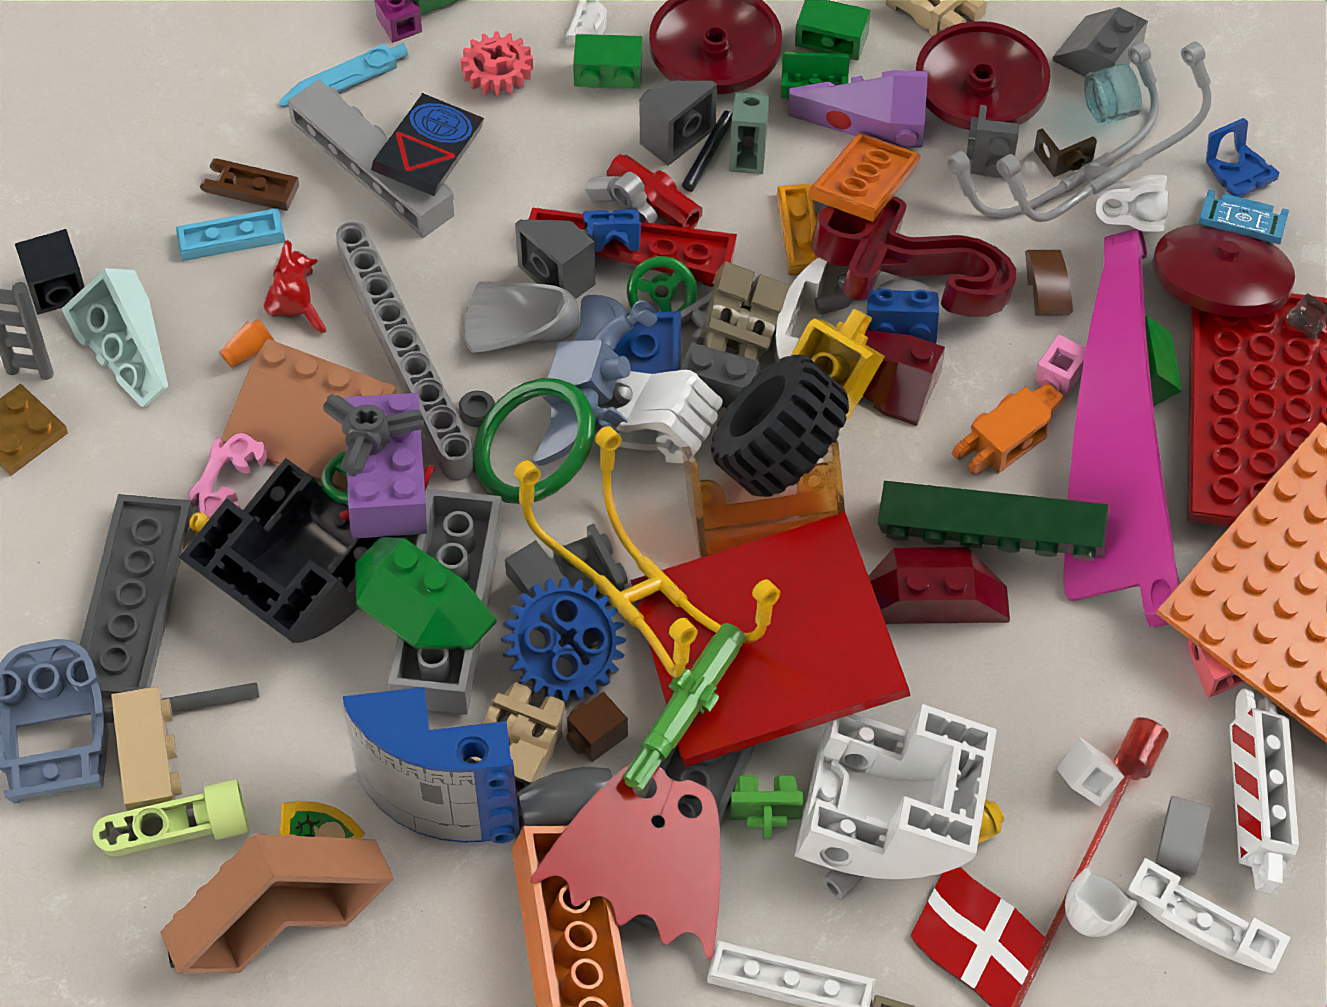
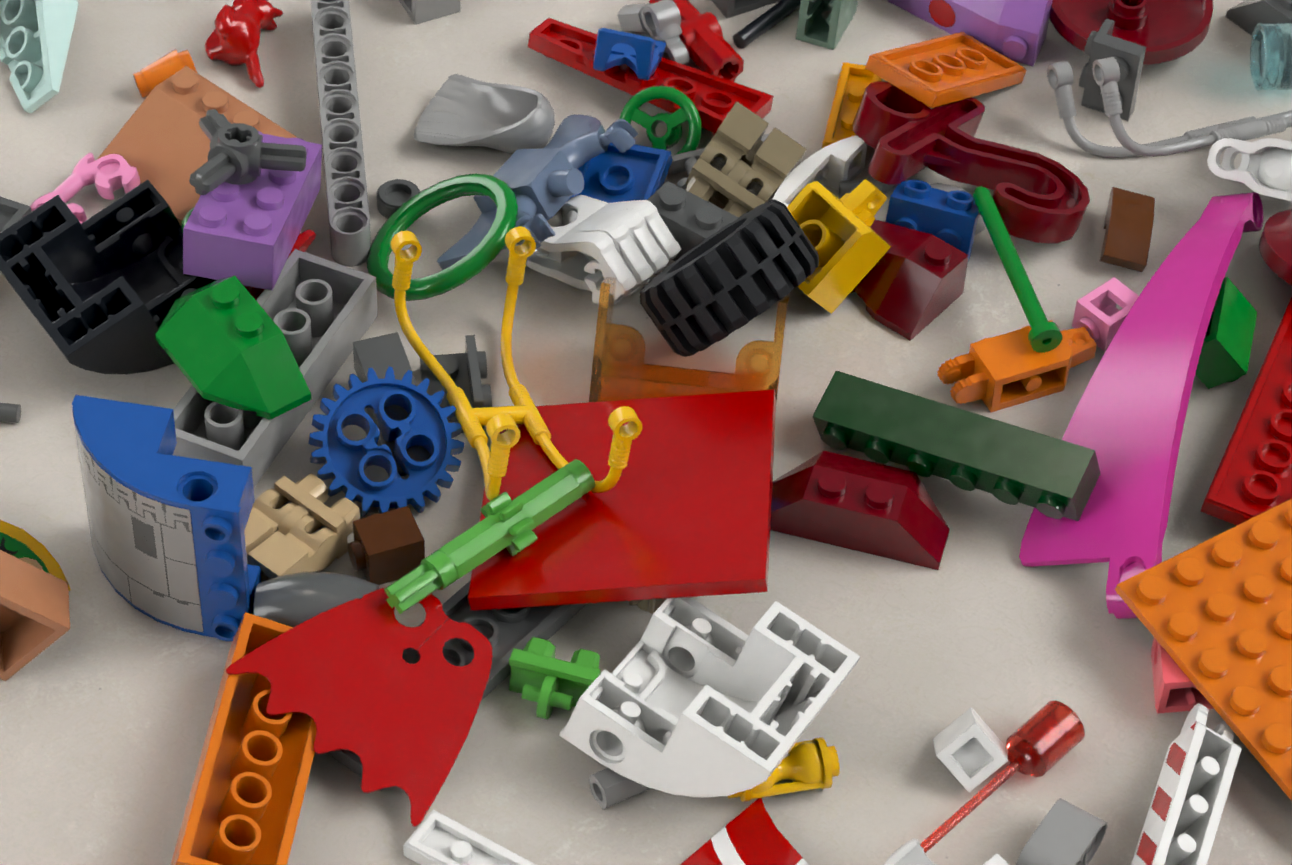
camera: 15 degrees right, 10 degrees down
dark grey slope [515,219,596,299] -> none
dark brown bracket [1034,128,1097,177] -> none
none -> green bar [973,186,1062,353]

